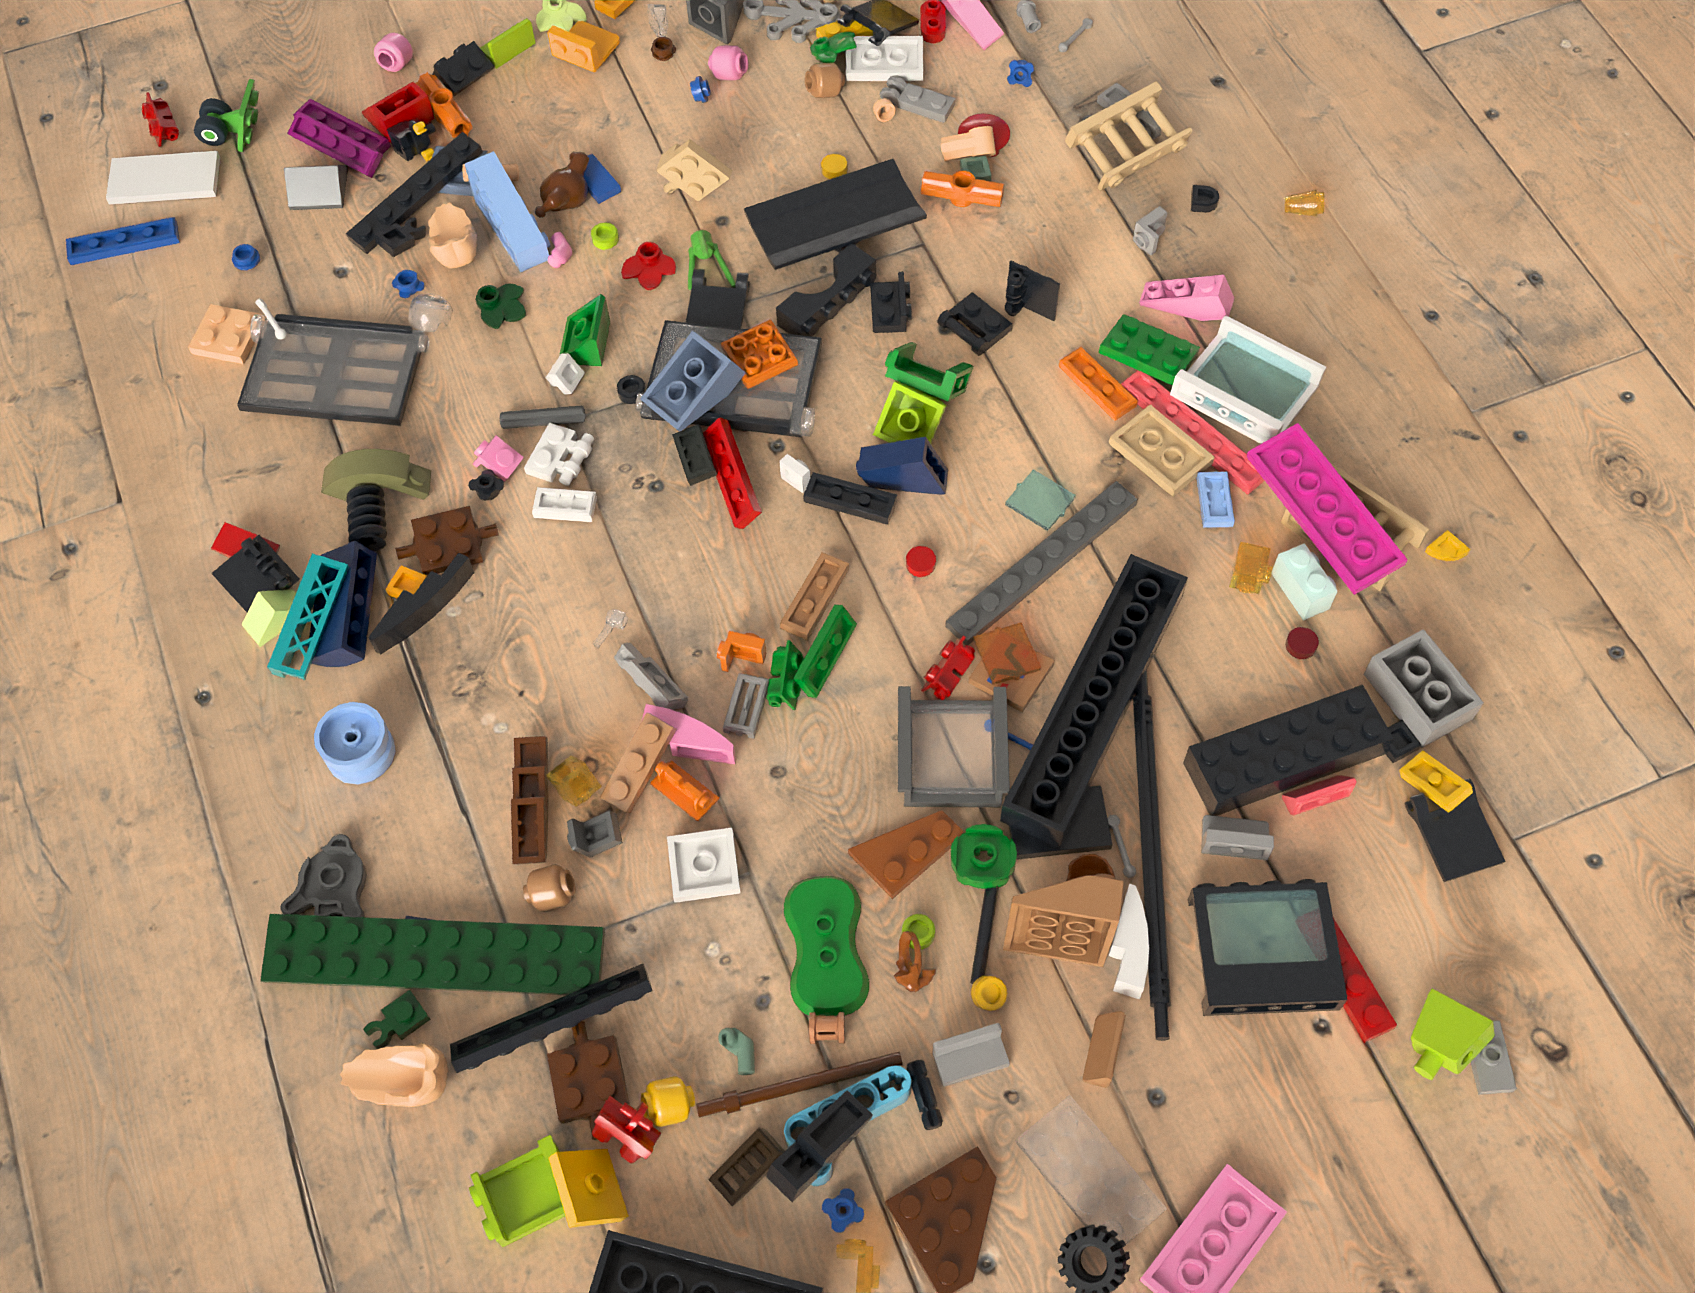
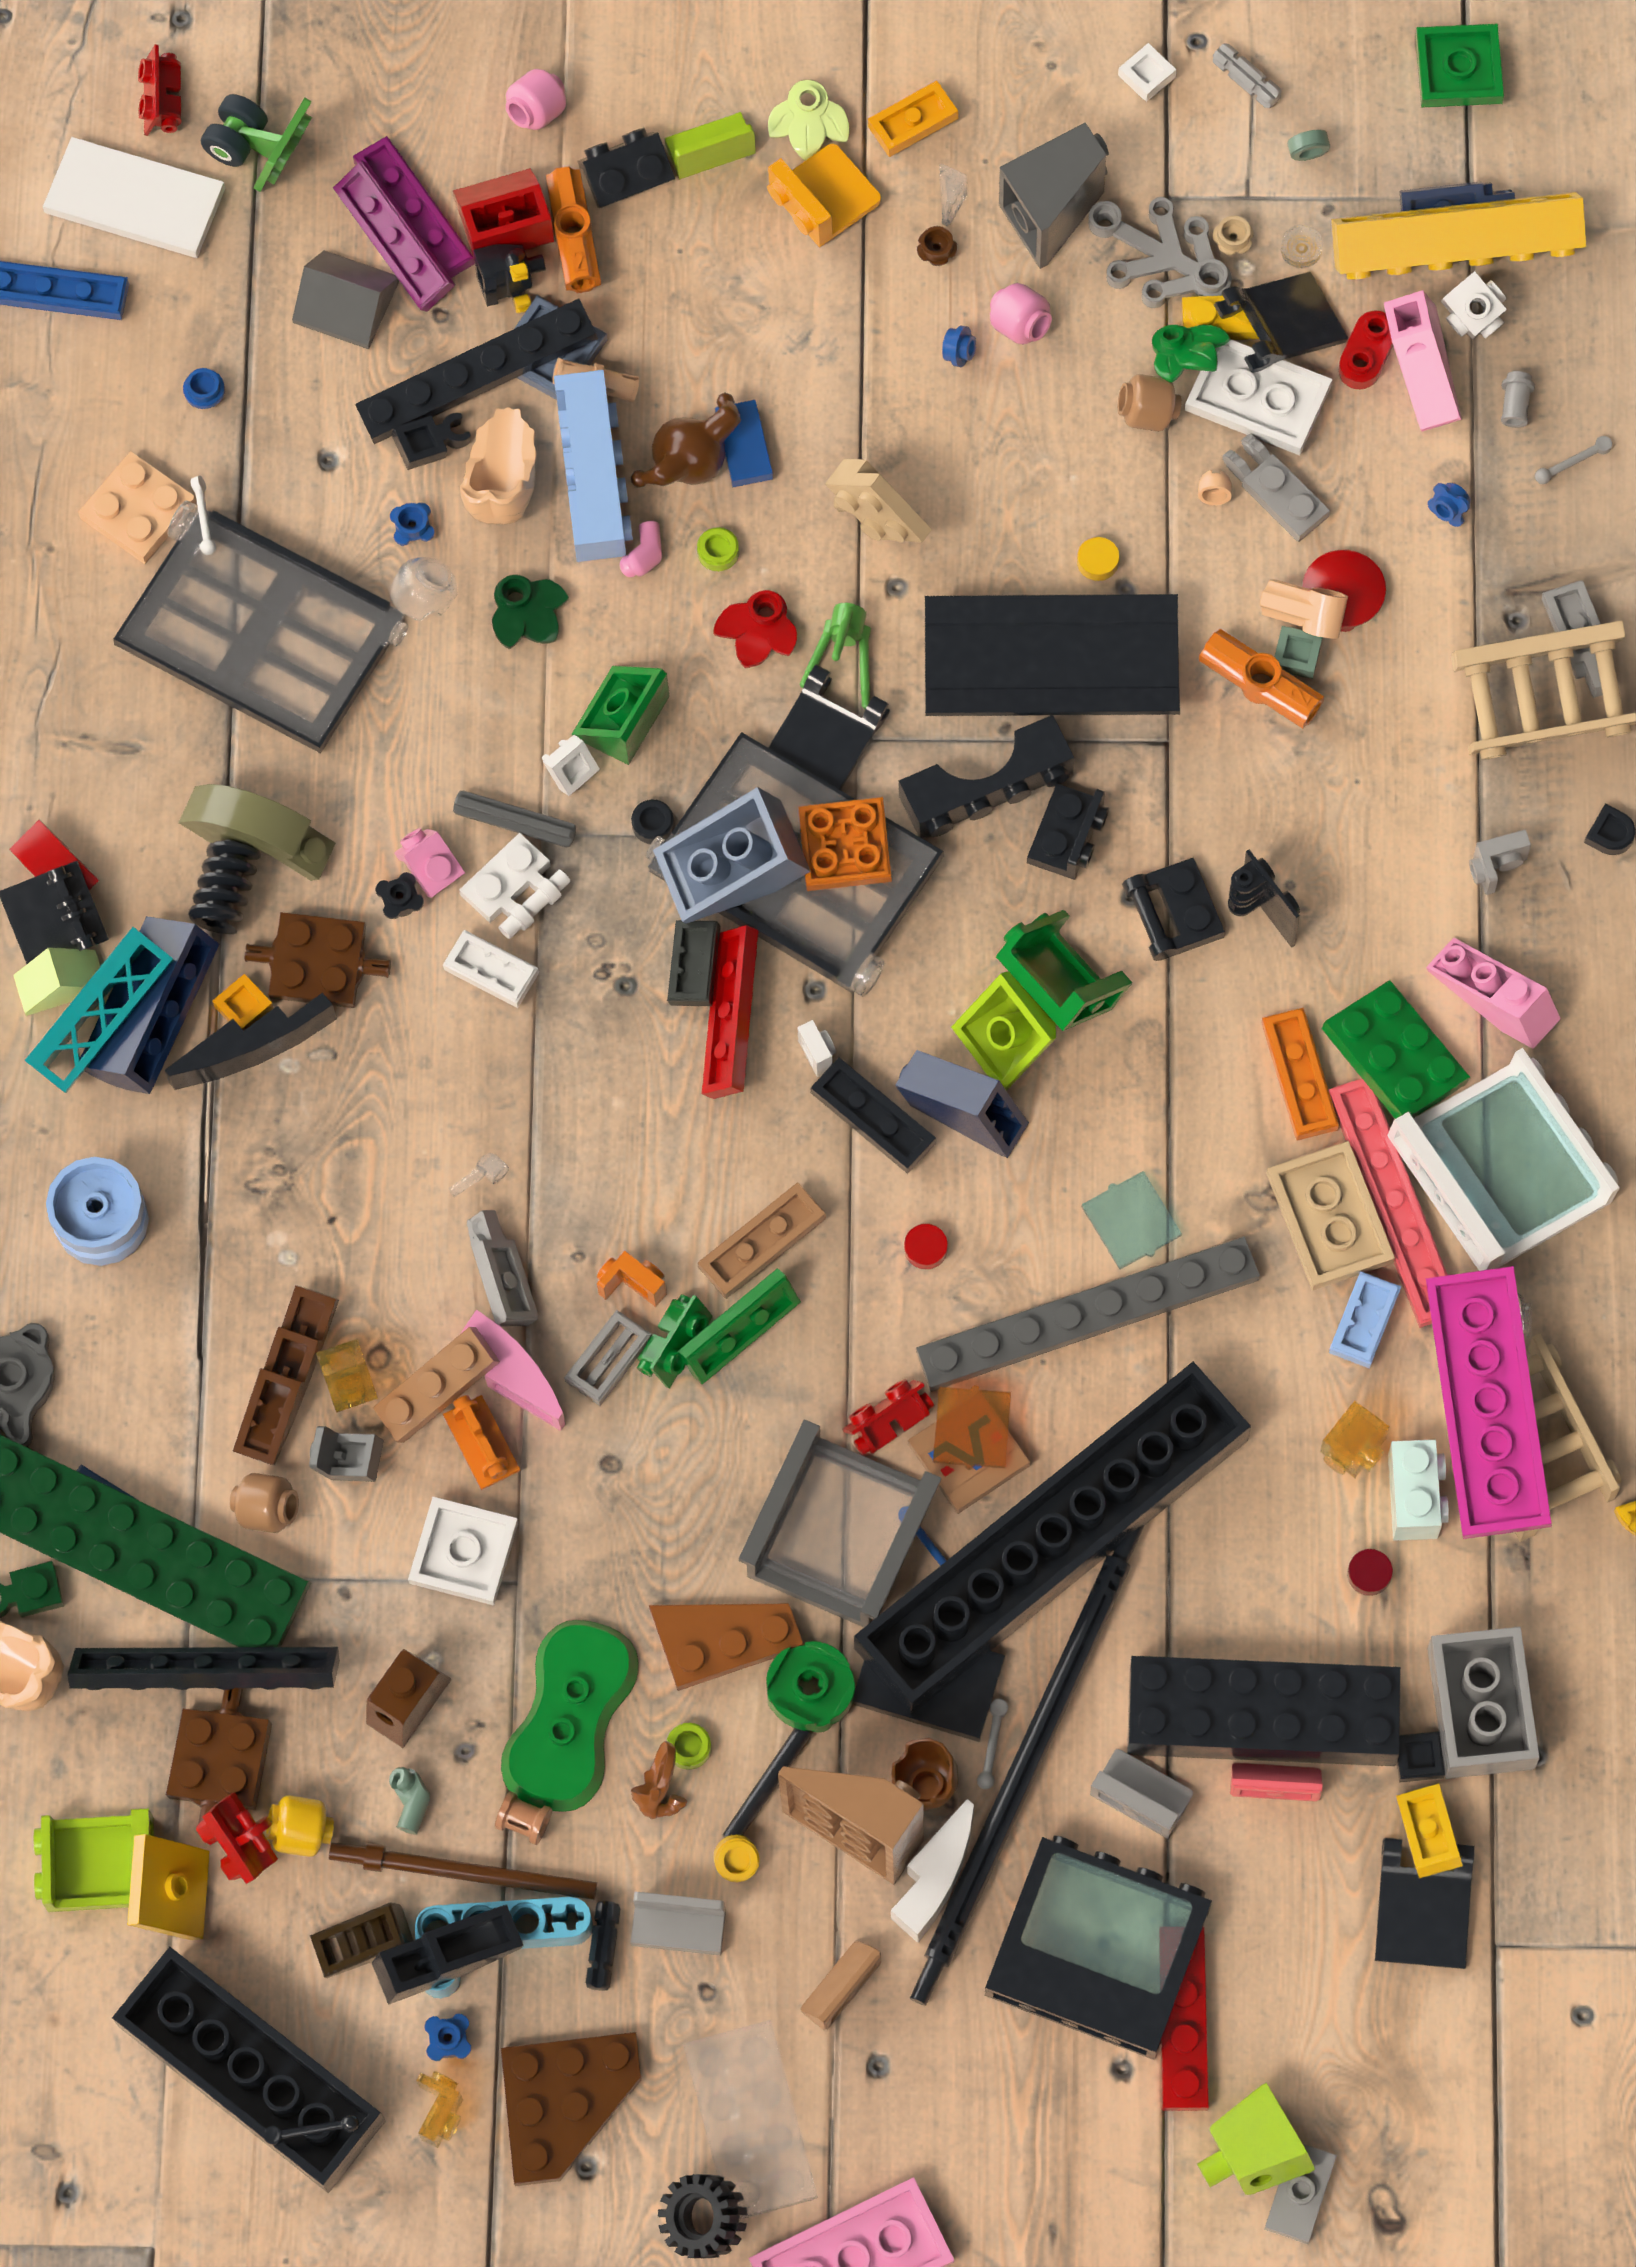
camera: 25 degrees right, 10 degrees up
none -> reddish brown torso [366,1649,451,1748]

